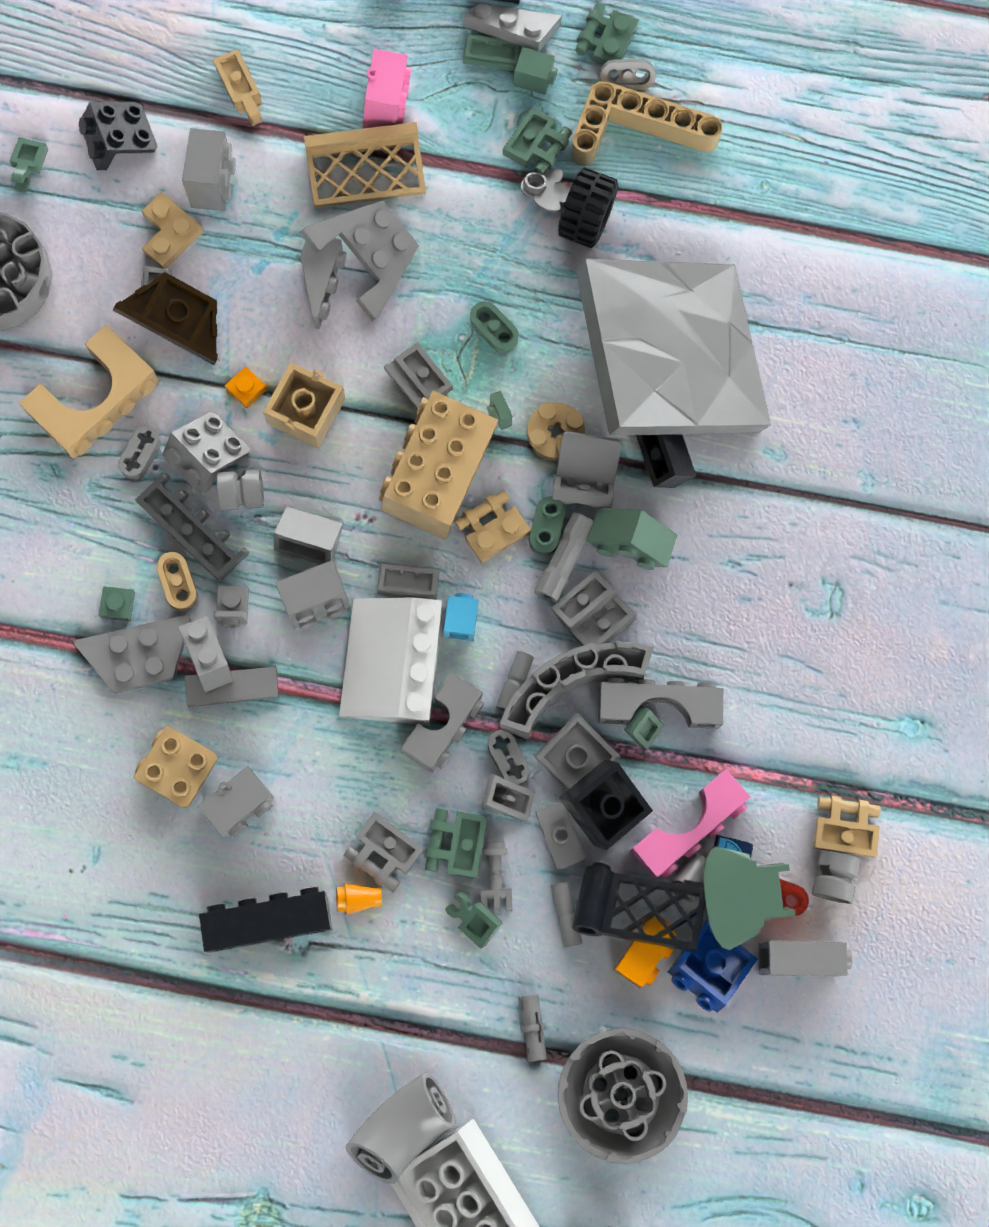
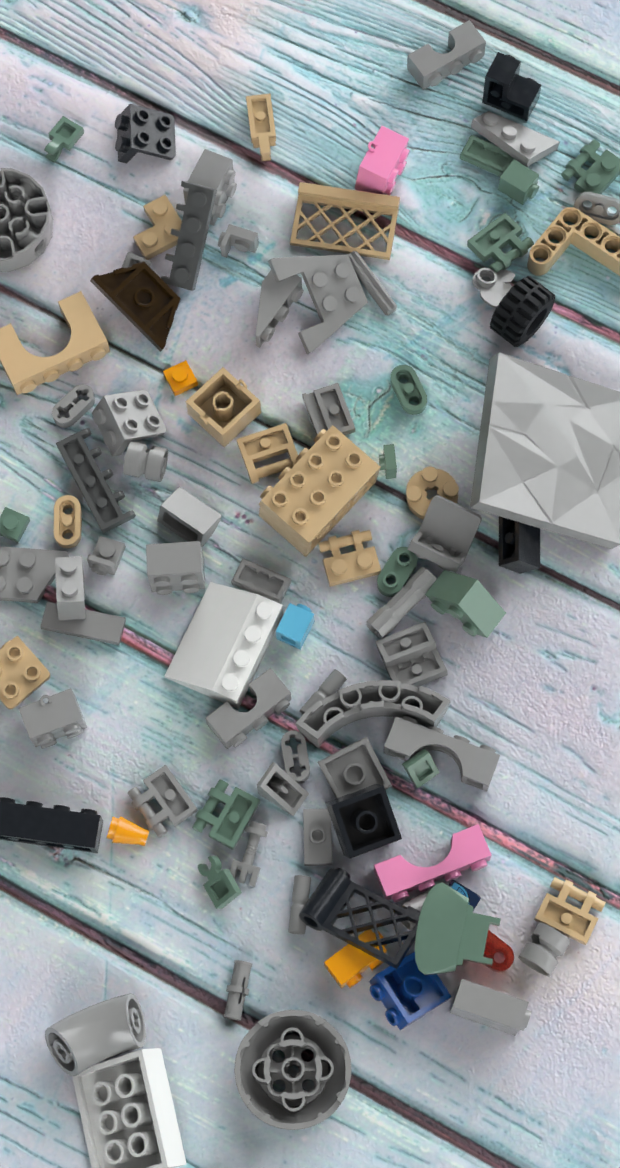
camera: 25 degrees right, 5 degrees down
none -> dark grey hinge [161,181,217,291]
none -> light grey bracket [218,224,259,258]
none -> tan plate [237,423,298,484]
none -> light grey axle [348,251,397,315]

